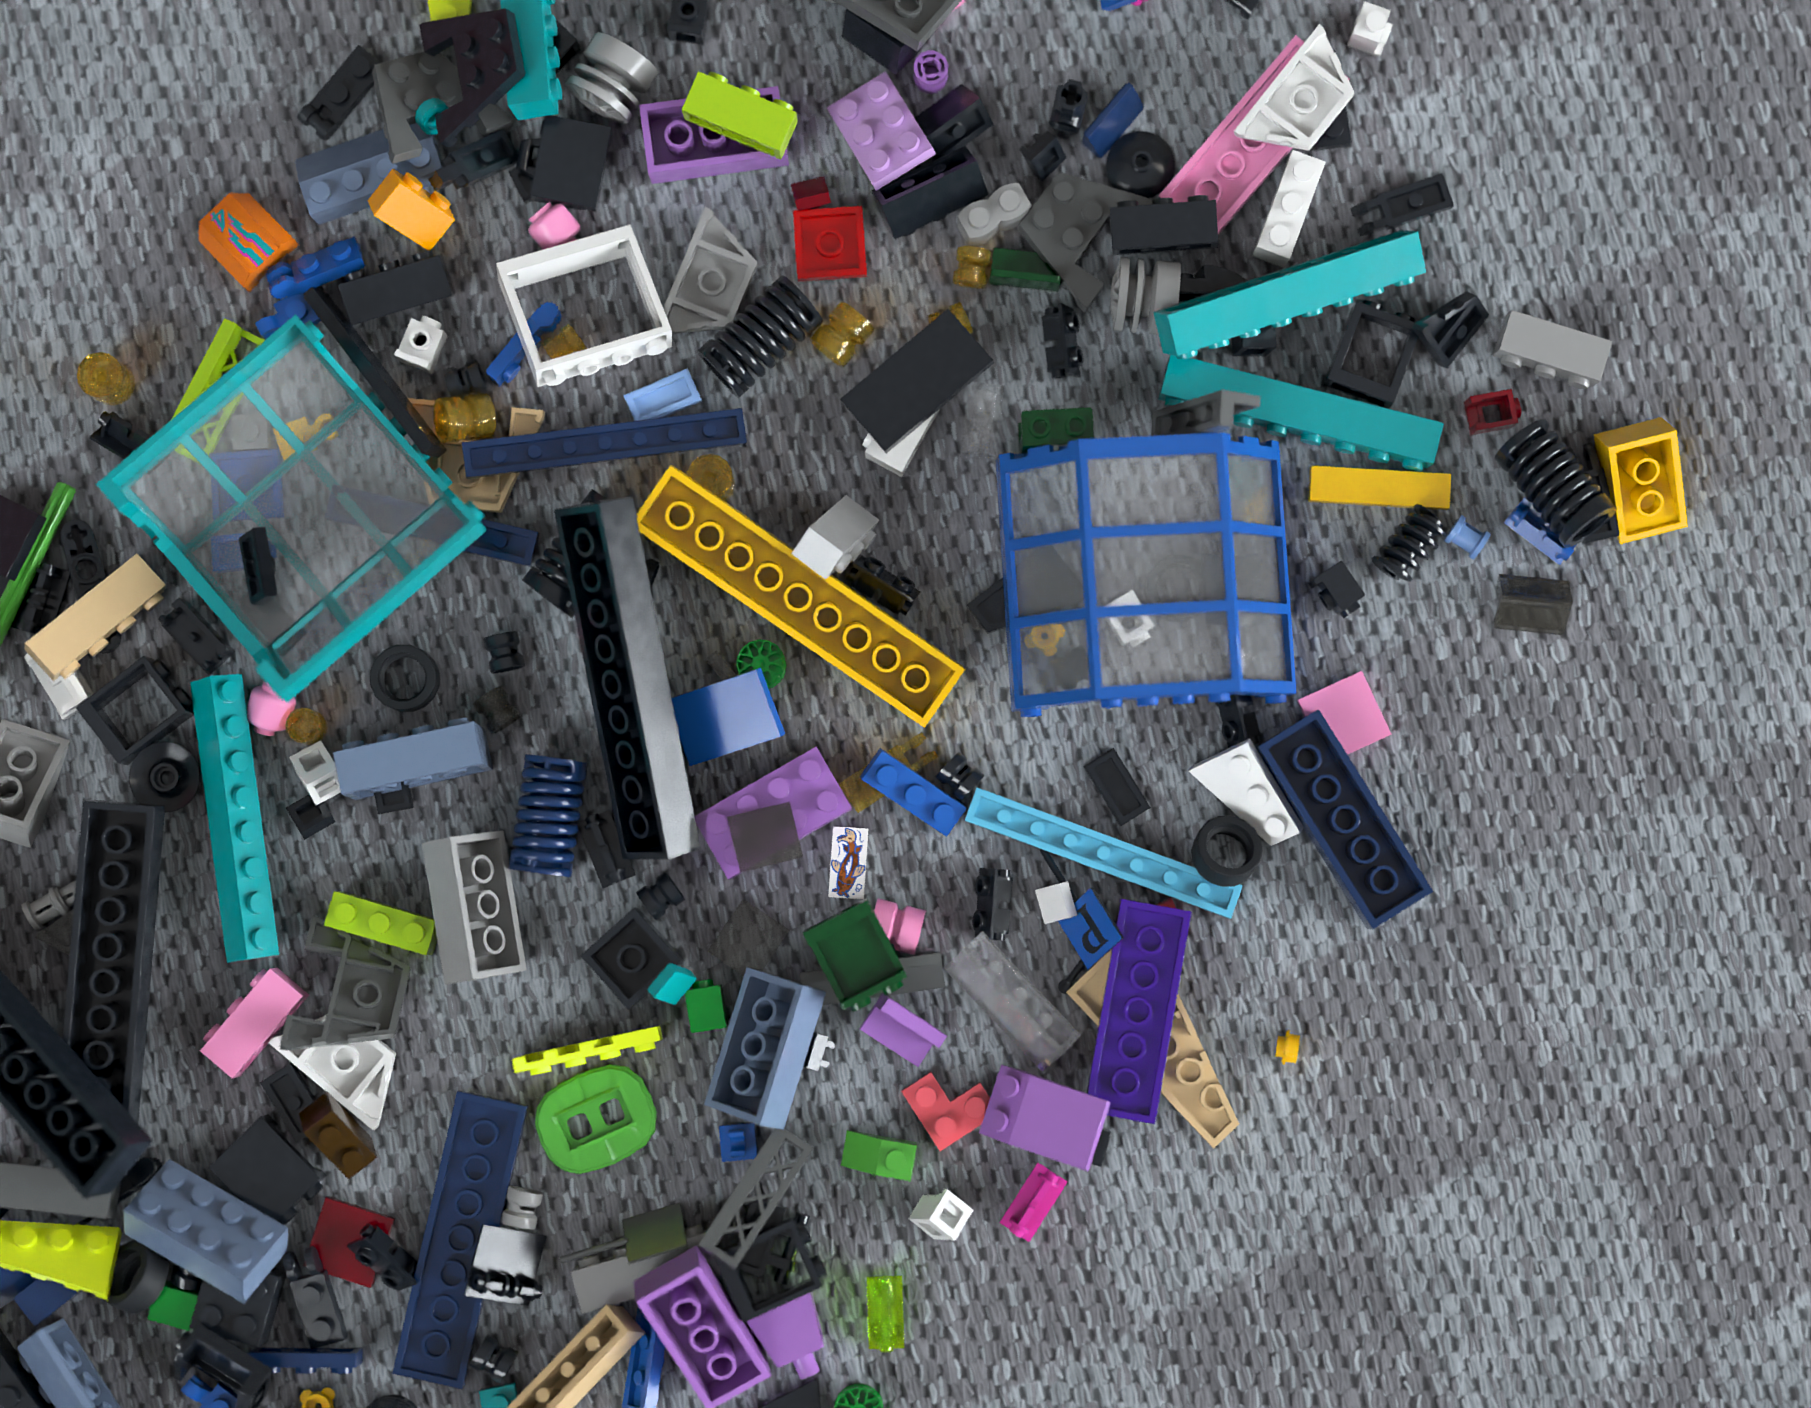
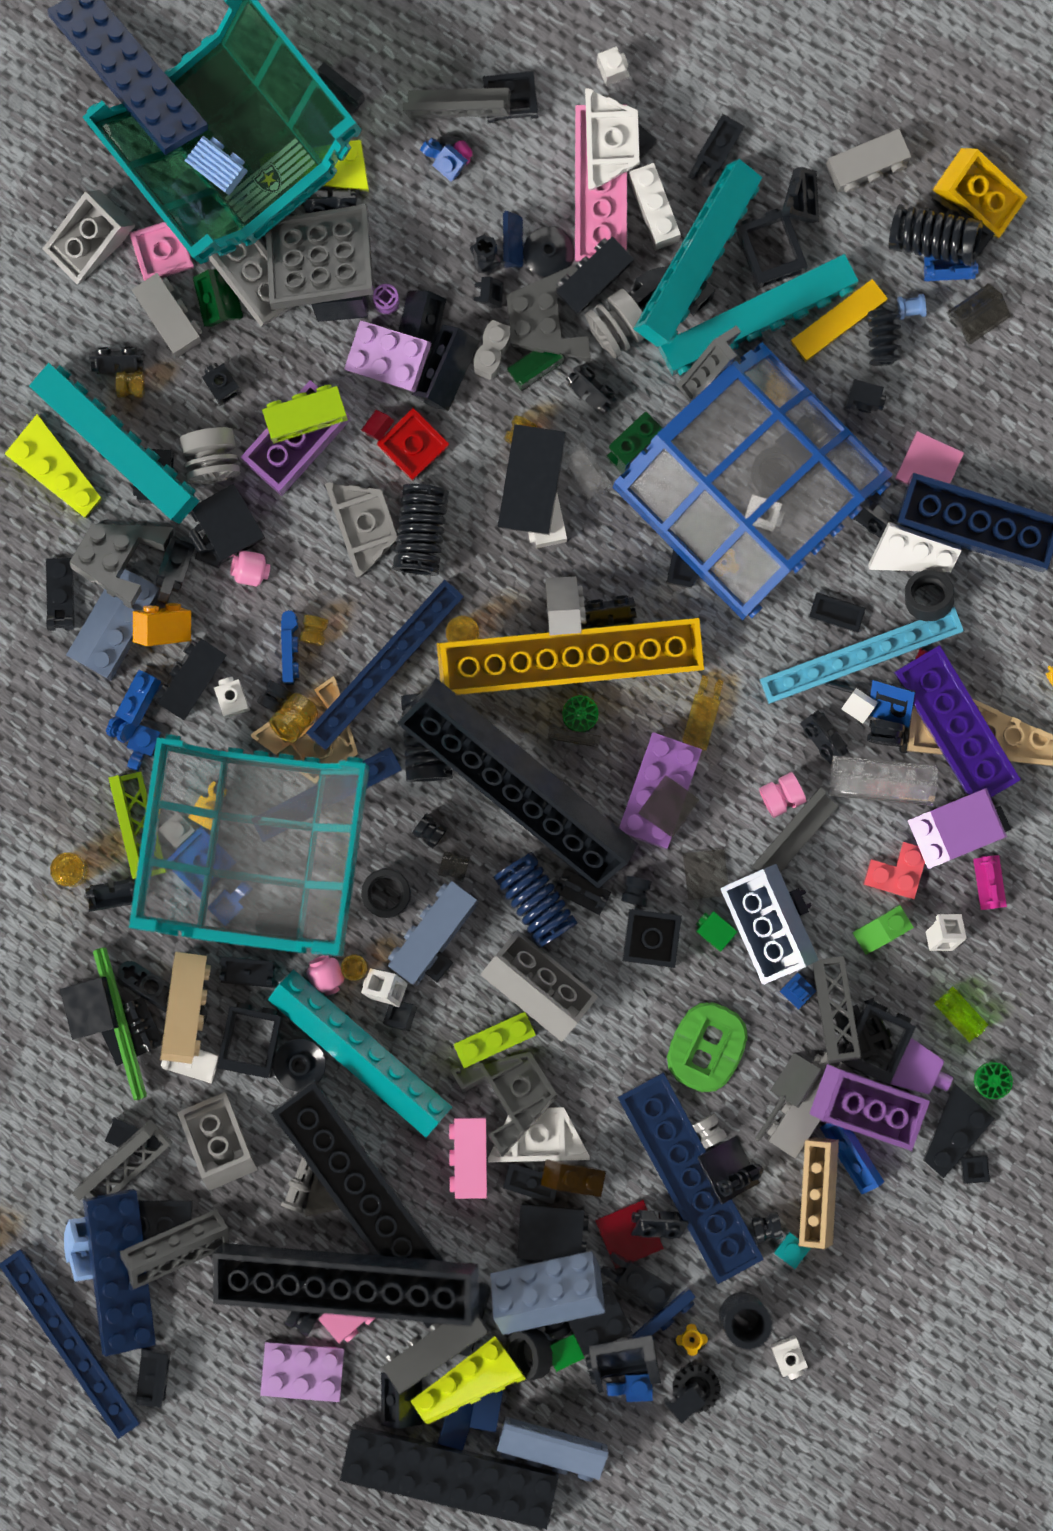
camera: 40 degrees left, 0 degrees up
orange slope [199,193,299,292] -> none
black plate [239,527,278,606] -> none
black tile [303,287,447,458] -> none
teal tile [415,98,449,135] -> none
black wing [419,8,525,148] -> none
white window [496,225,672,387] -> none
neon yellow wing [512,1025,663,1076] -> none
light blue tile [624,368,702,421] -> none
teal tile [647,963,697,1005] -> none
tile [672,667,785,766] -> none
dark green panel [803,898,907,1012] -> none
clear yellow wheel [809,301,875,368] -> none
tile [828,826,869,899] -> none
medium lavender panel [859,993,947,1067] -> none
blue plate [860,748,967,837] -> none
black wheel [935,752,985,801] -> none
clear yellow wheel [952,246,991,289] -> none
dark red window [1464,389,1521,436] -> none
none -> black wheel [867,720,906,747]

